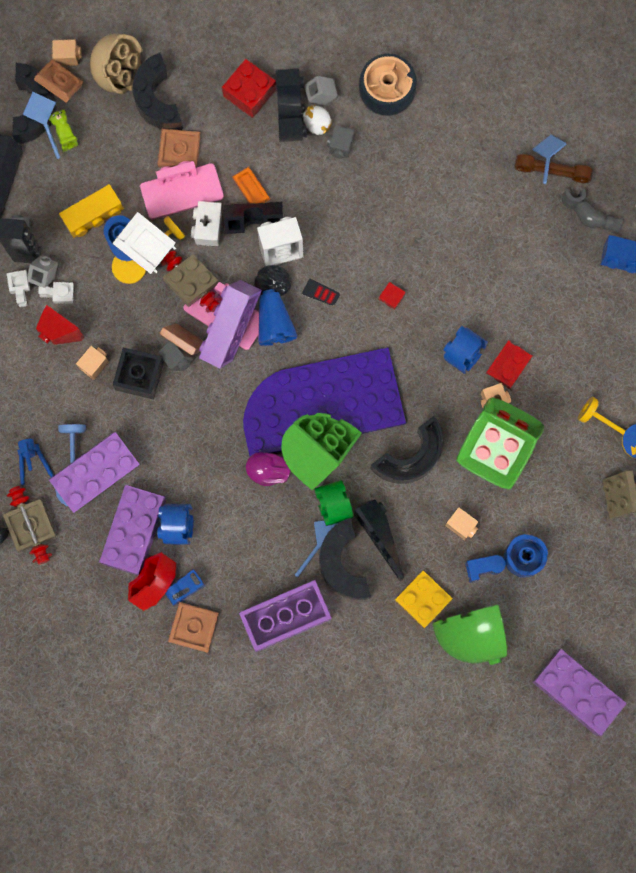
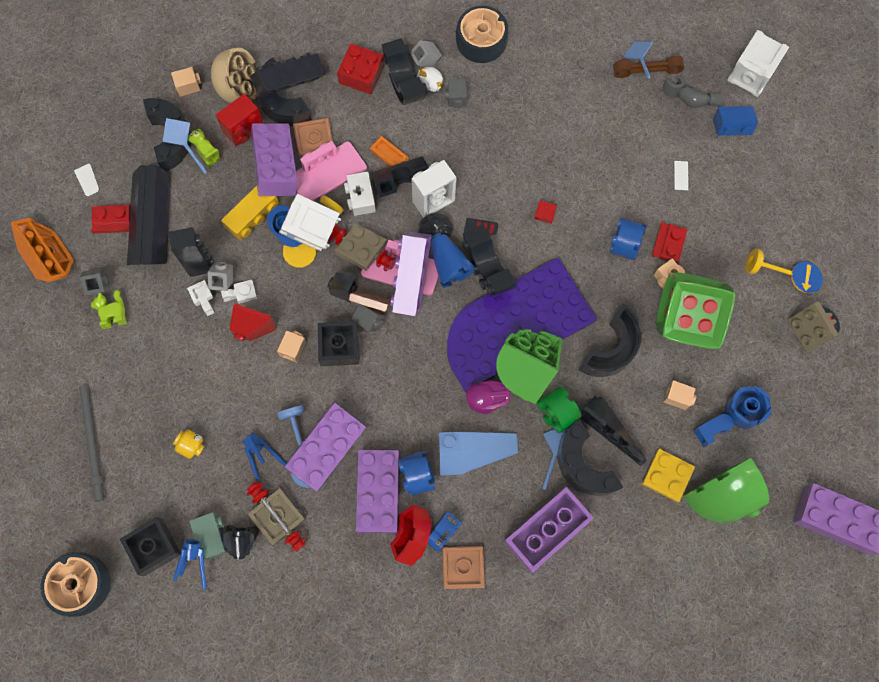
camera: 20 degrees left, 5 degrees down
nougat tile [34,59,83,103] -> none
none -> red brick [215,93,263,147]
none -> black brick [250,53,326,97]
none -> medium lavender brick [251,124,297,196]
none -> black slope [328,272,359,303]
none -> medium blue wedge [439,432,518,476]
none -> black brick [461,225,517,298]
none -> white sticker [674,161,688,190]

